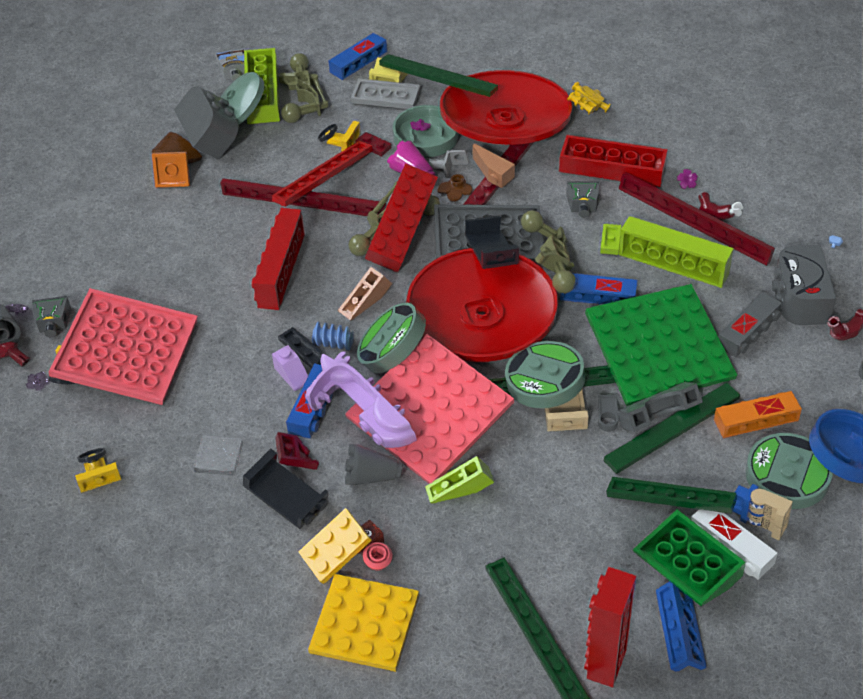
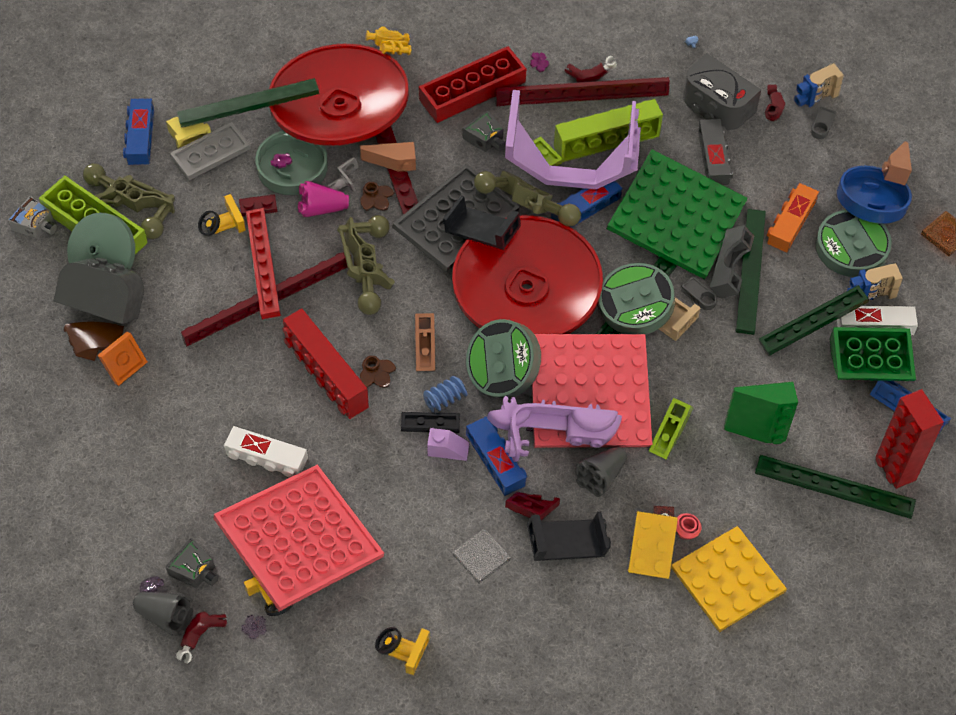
camera: 50 degrees left, 10 degrees up
red brick [365,163,438,272] -> none
none -> white brick [224,426,308,478]
none -> reddish brown plate [360,355,396,388]
none -> lavender panel [505,90,641,189]
none -> green slope [724,382,798,444]

